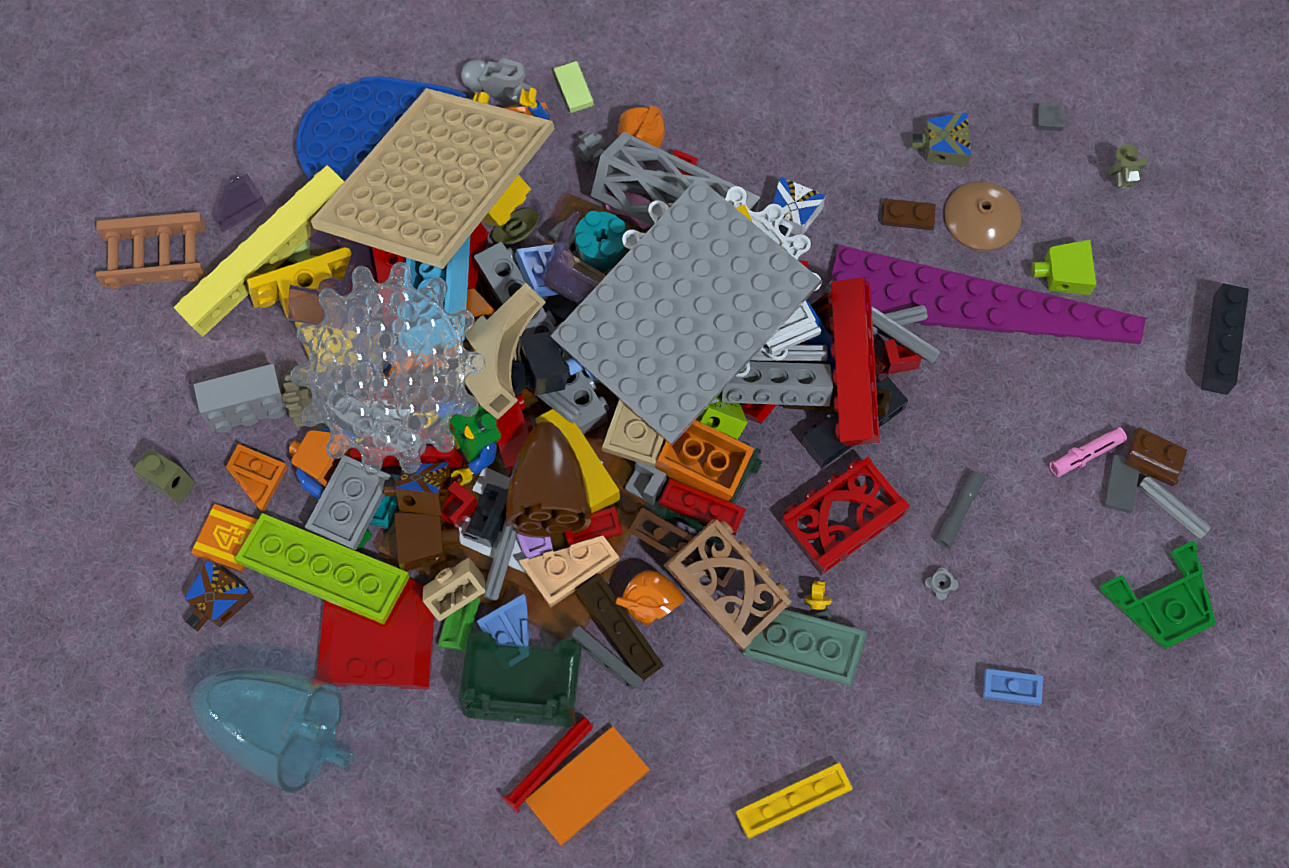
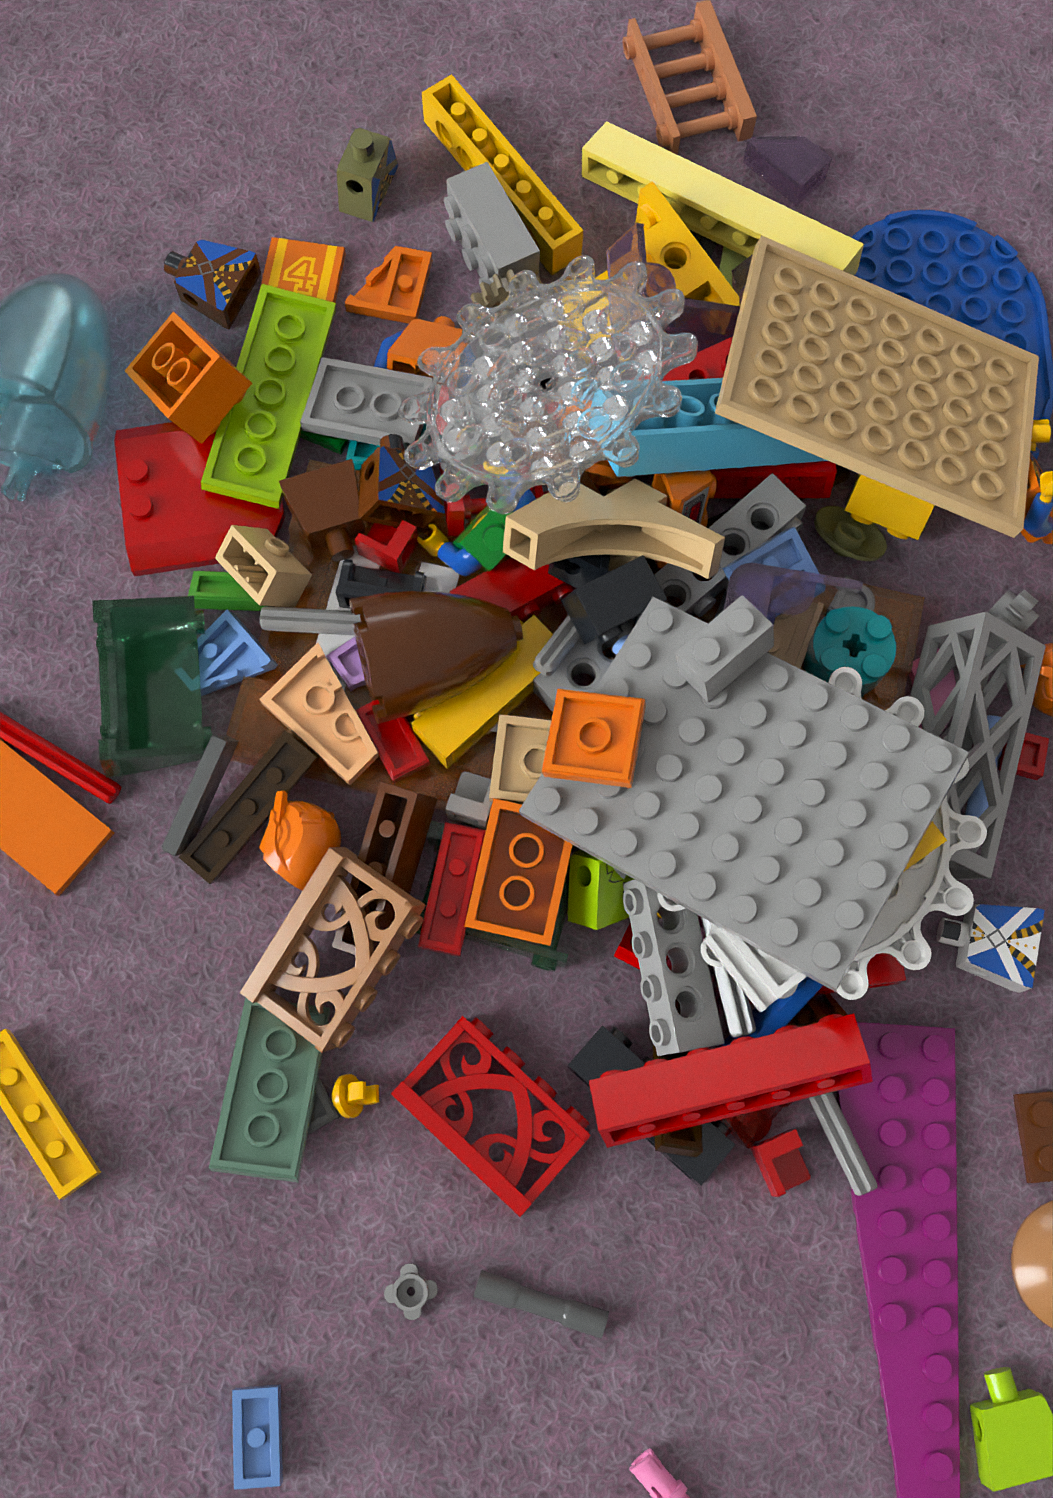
camera: 75 degrees right, 5 degrees up
light grey axle [824,281,940,363] -> none
none -> orange brick [125,311,252,444]
none -> yellow brick [422,74,583,275]
none -> orange plate [542,689,646,788]
none -> light grey brick [675,595,774,702]

